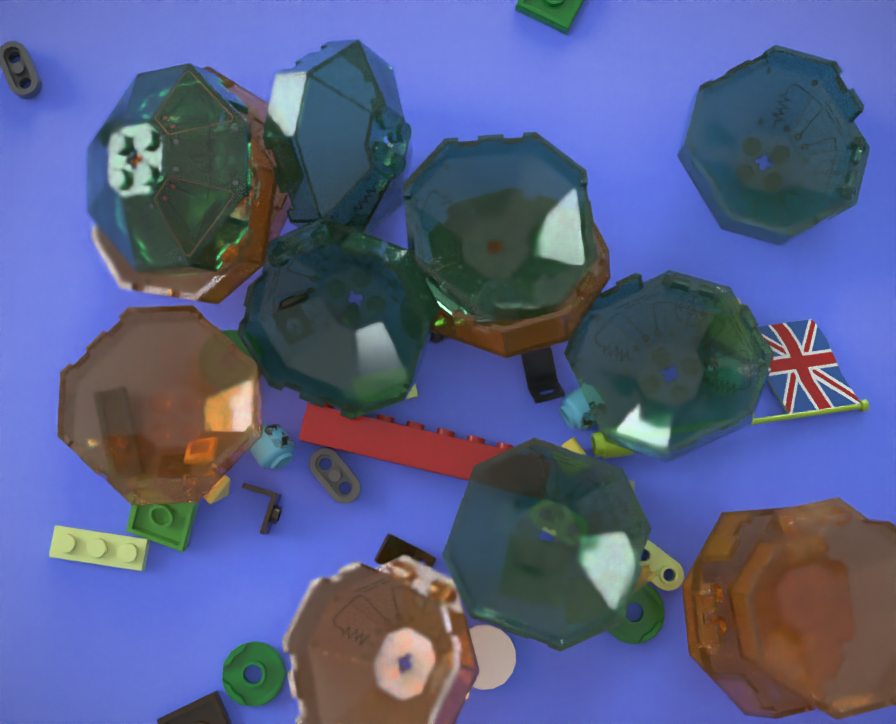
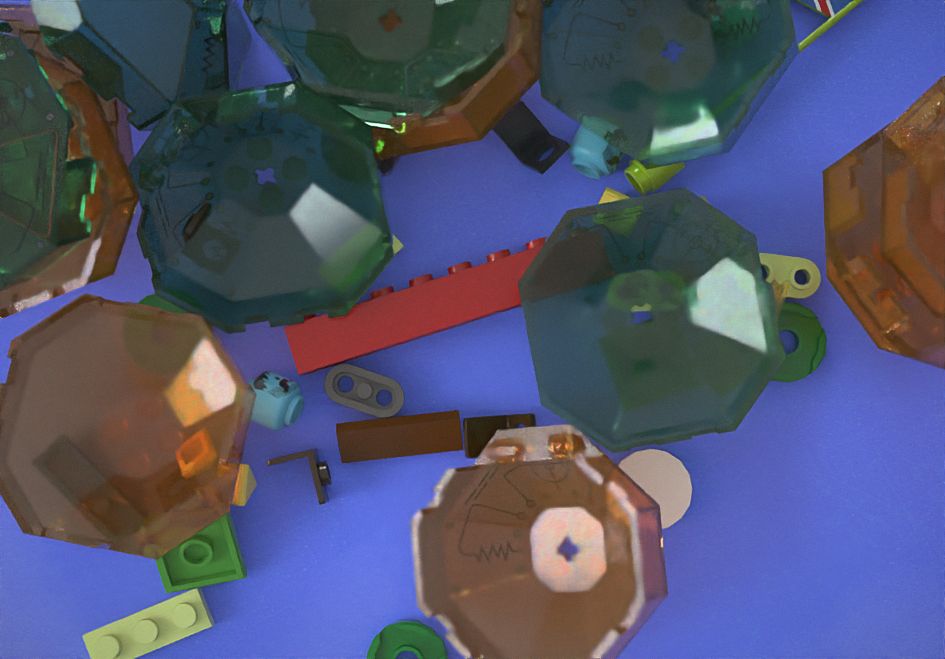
camera: 30 degrees left, 5 degrees up
none -> reddish brown tile [336,410,463,464]

